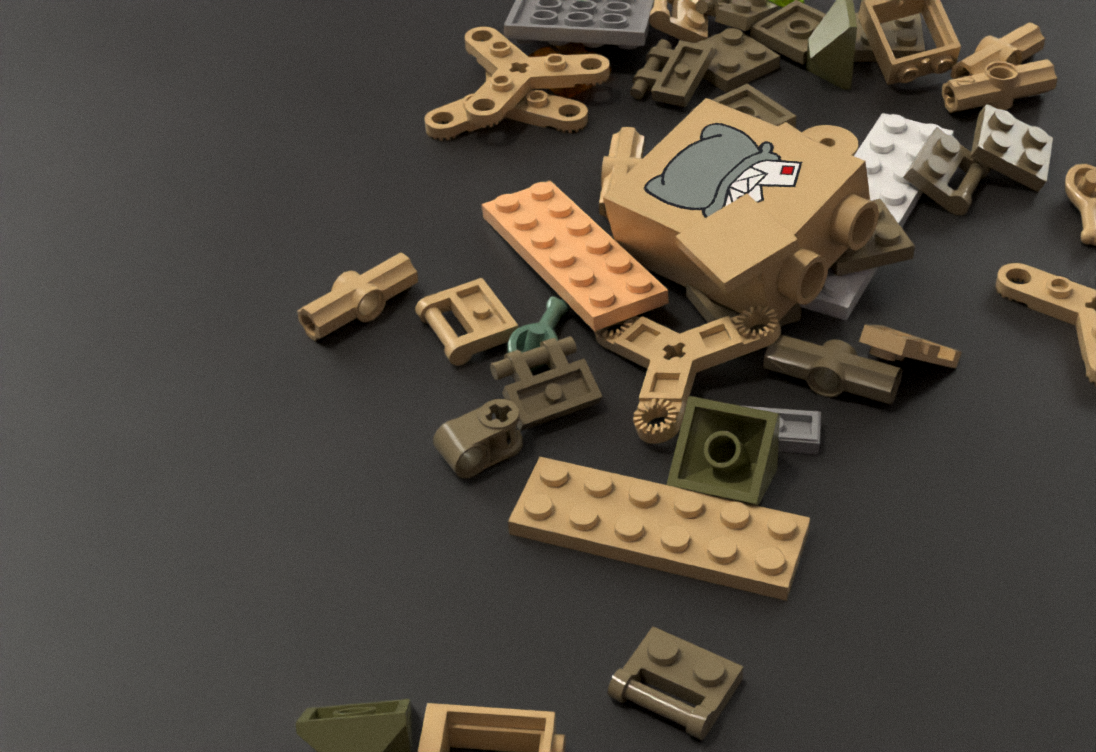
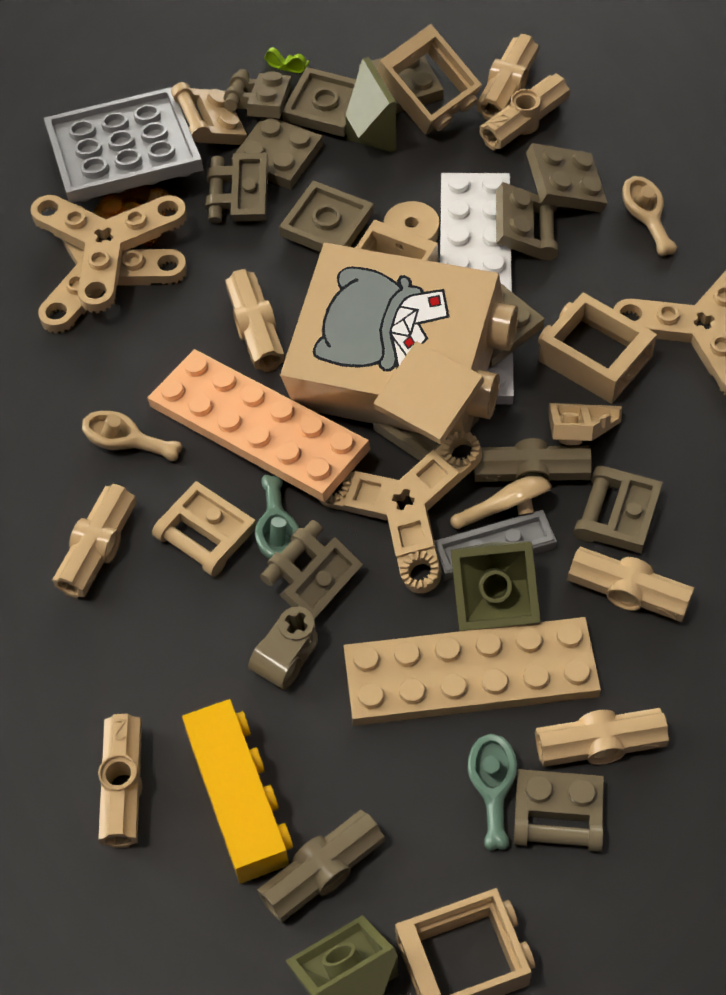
camera: 25 degrees left, 15 degrees up
none -> tan piece [82,410,183,462]
none -> tan piece [98,714,143,848]
none -> yellow brick [182,699,293,884]
none -> dark tan piece [257,810,385,923]
none -> tan piece [450,476,552,529]
none -> sand green piece [467,733,517,851]
none -> tan piece [535,708,669,767]
none -> tan window [538,292,657,404]
none -> tan piece [567,546,694,622]
none -> dark tan plate [573,466,663,554]

